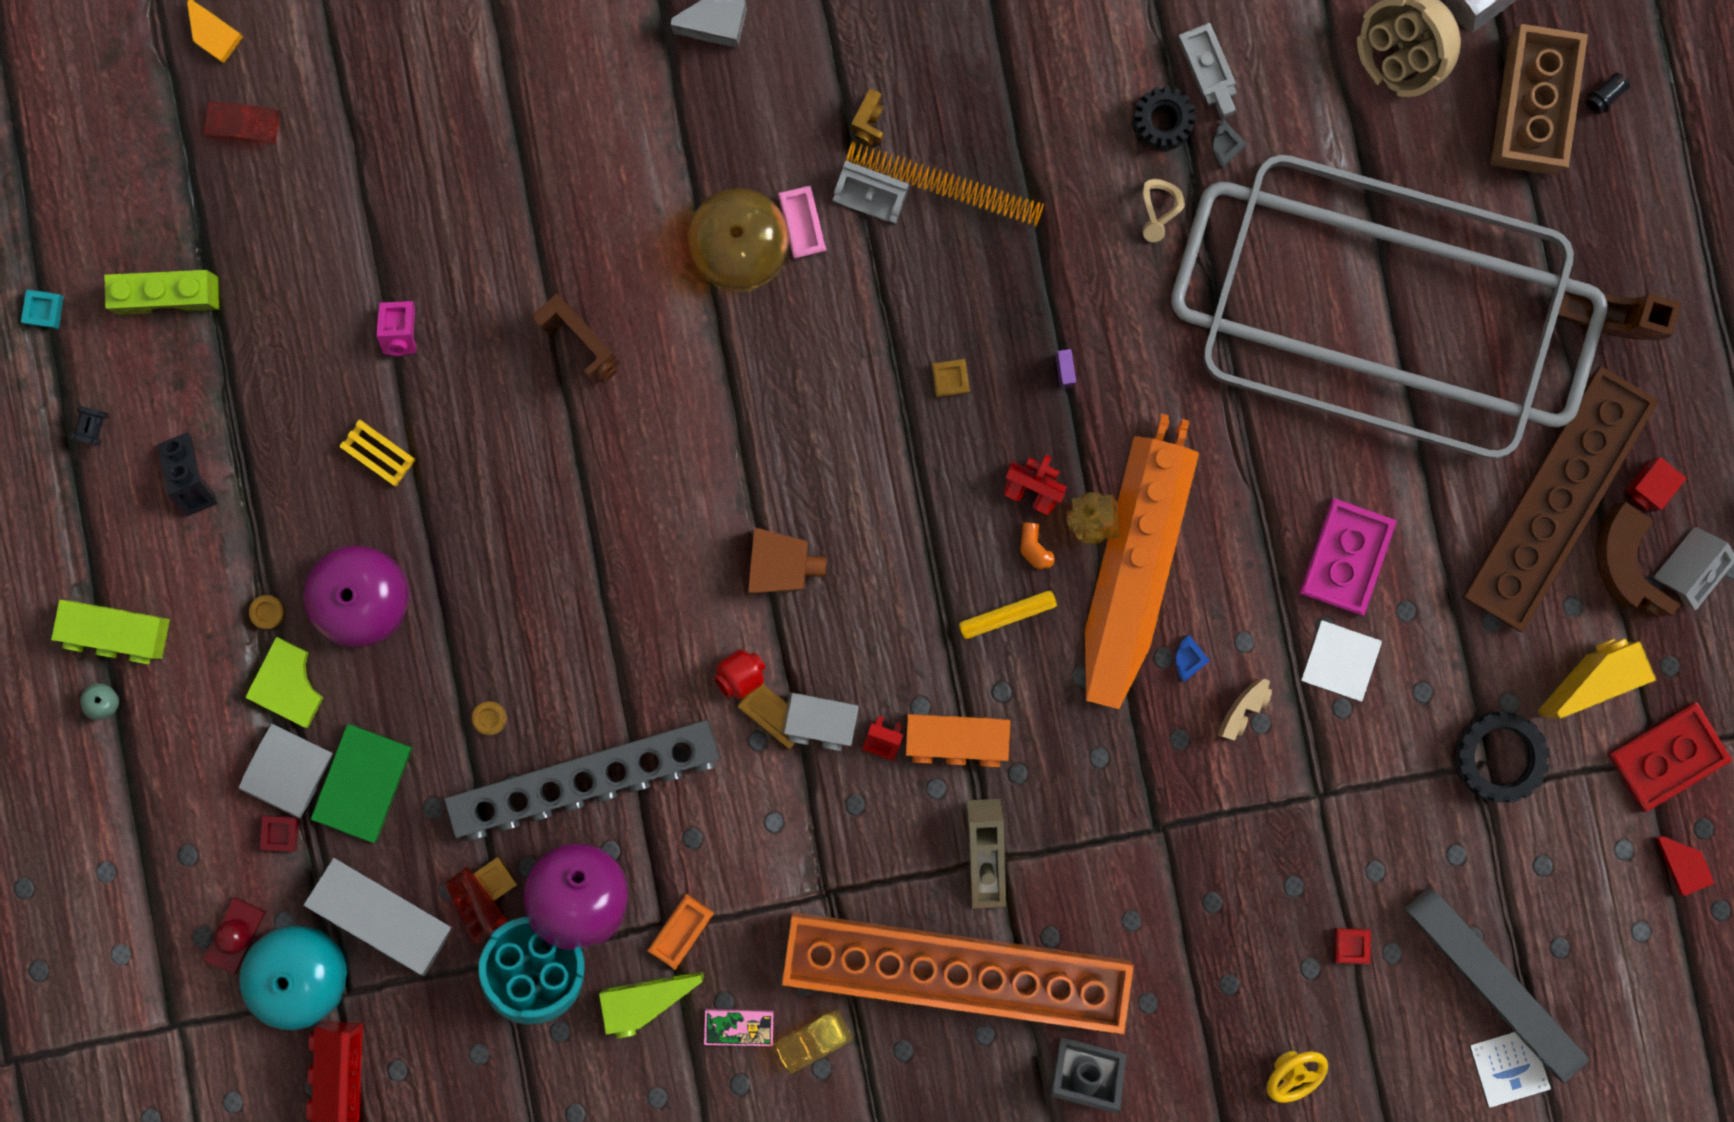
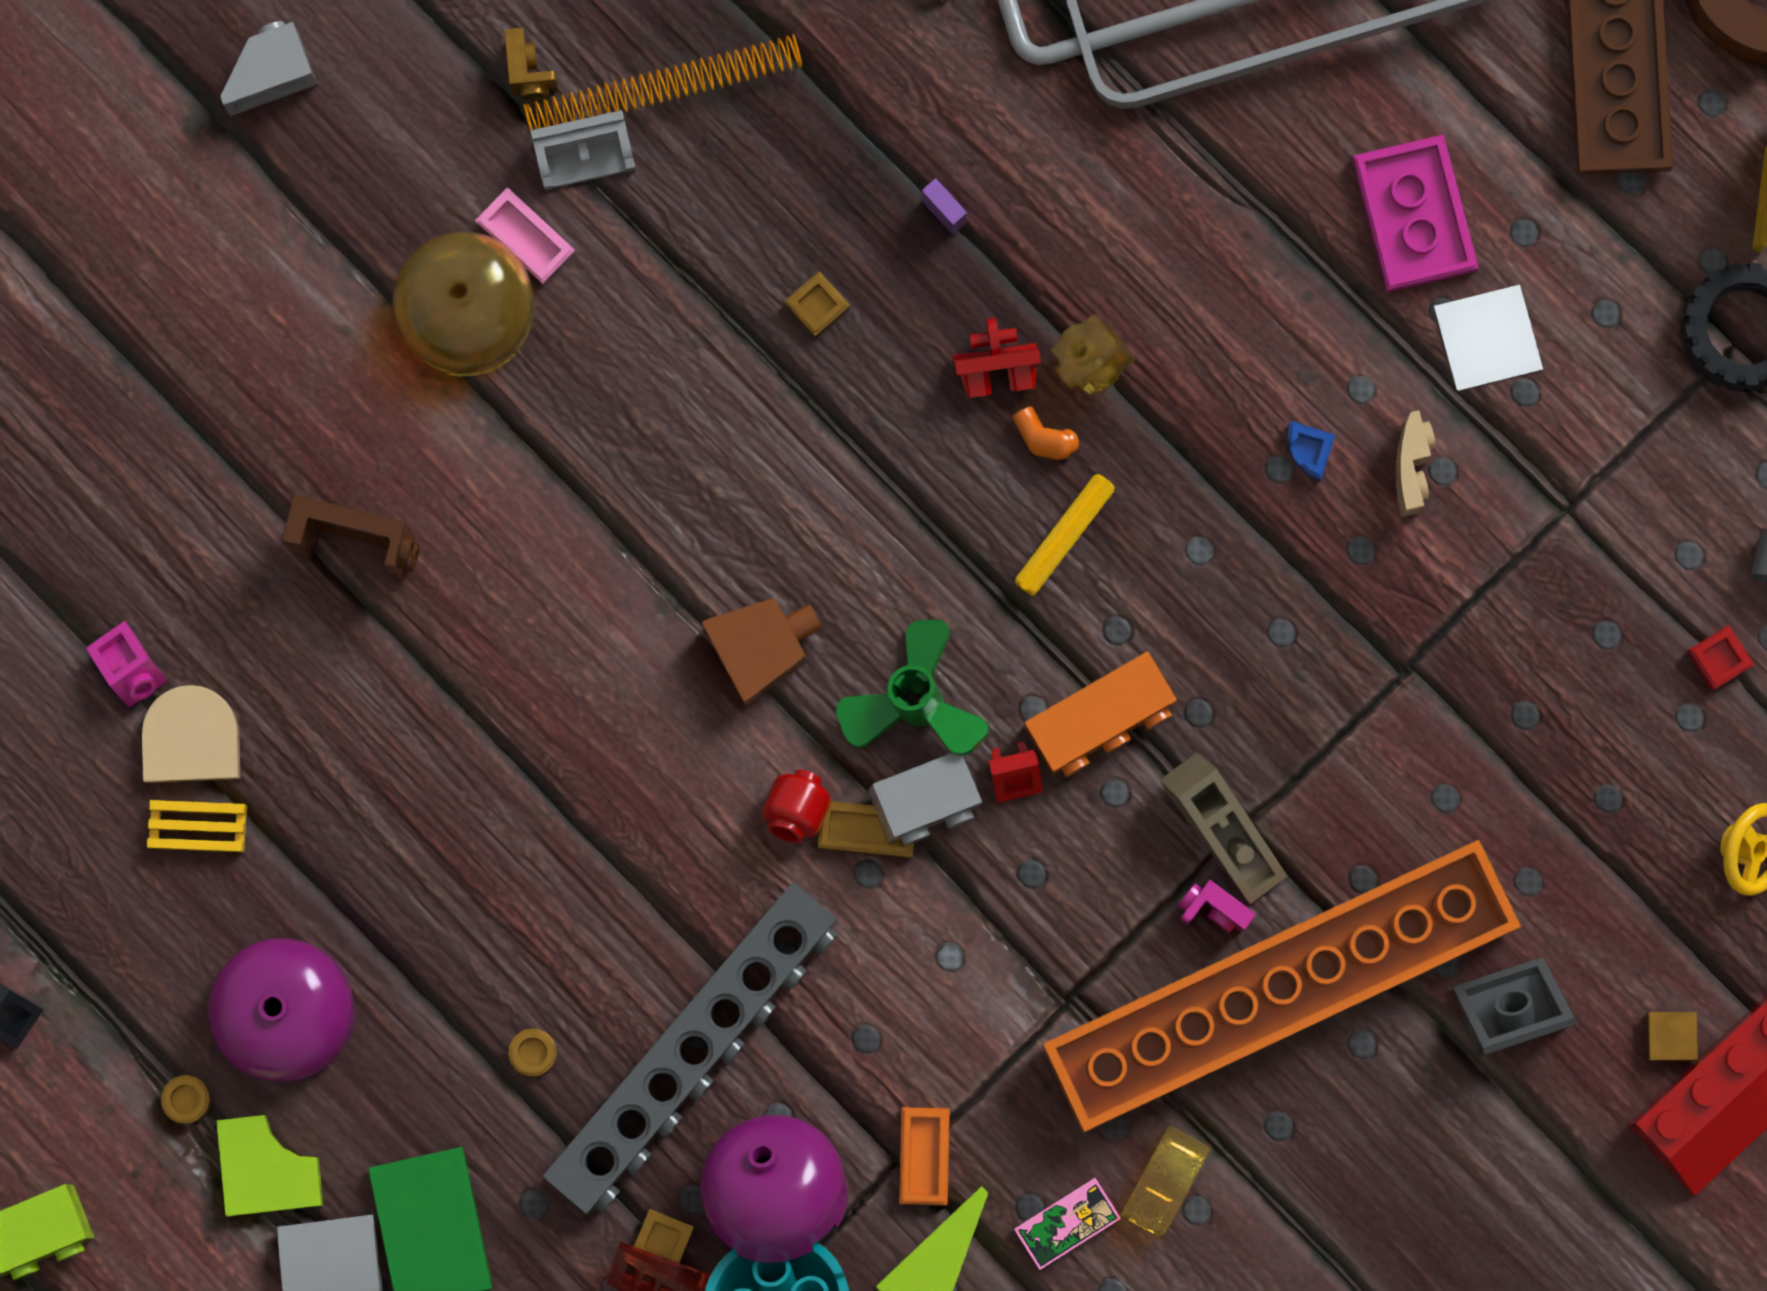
camera: 25 degrees left, 5 degrees down
orange hinge [1085,413,1199,709] -> none
none -> tan tile [142,685,240,783]
none -> green piece [836,620,989,756]
none -> dark pink bracket [1178,880,1256,933]

